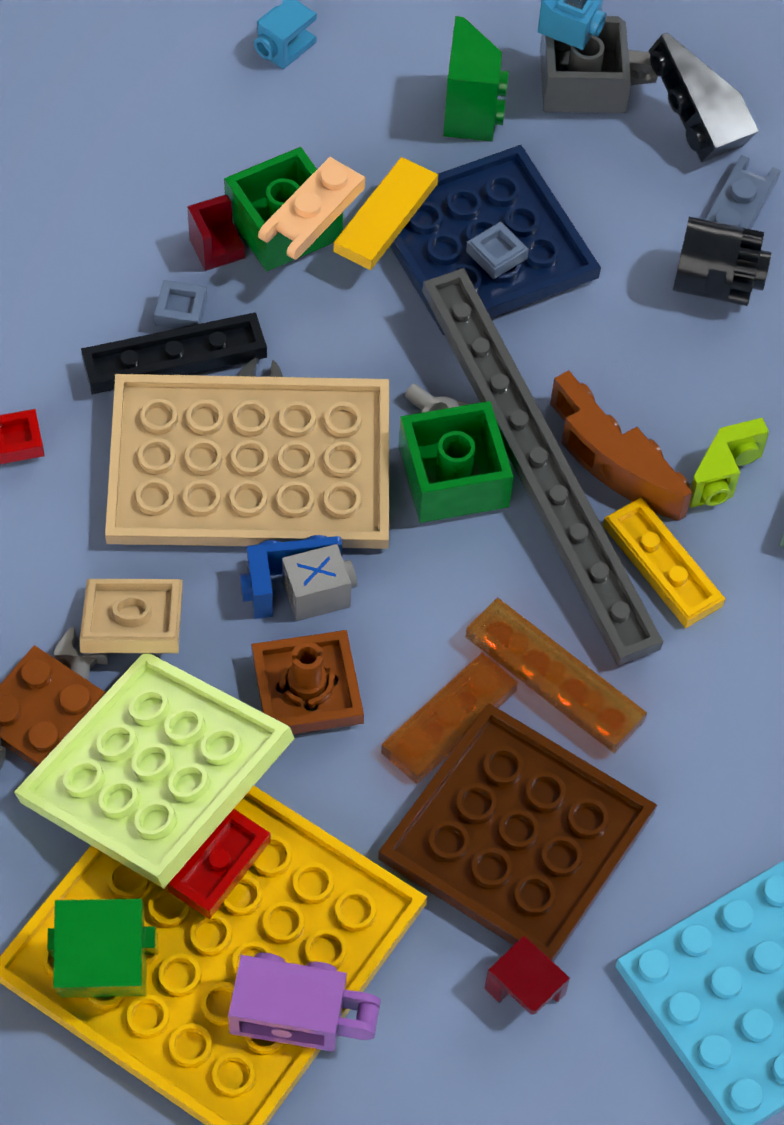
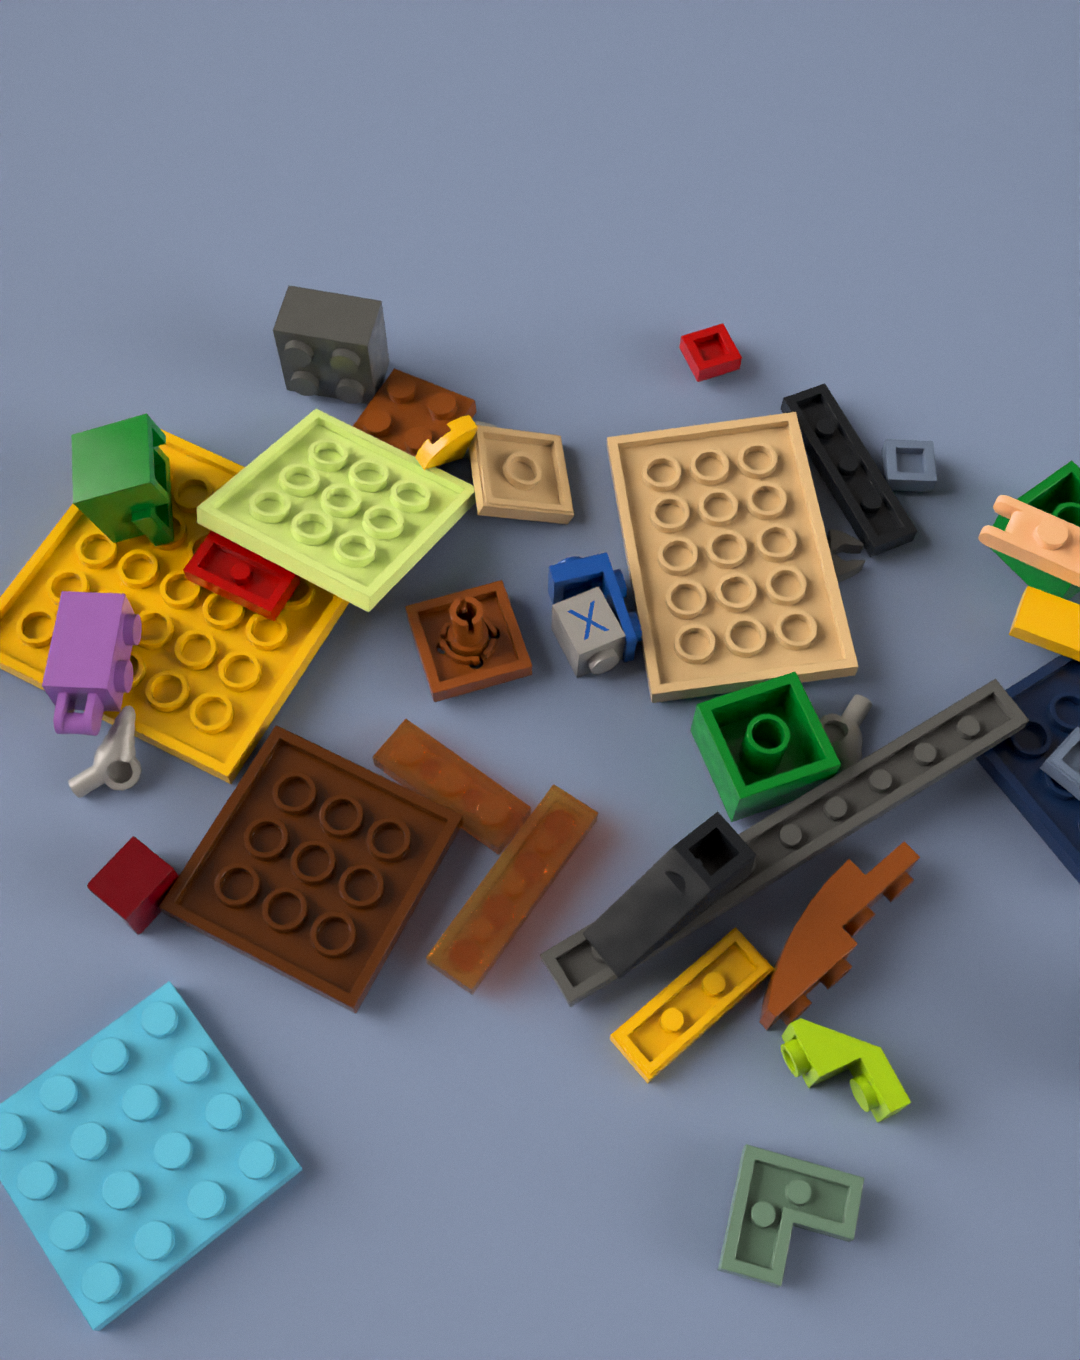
camera: 85 degrees right, 5 degrees up
dark red panel [187,195,245,271] -> none
none -> light grey animal [68,705,142,798]
none -> yellow tile [415,415,478,470]
none -> black slope [583,812,756,979]

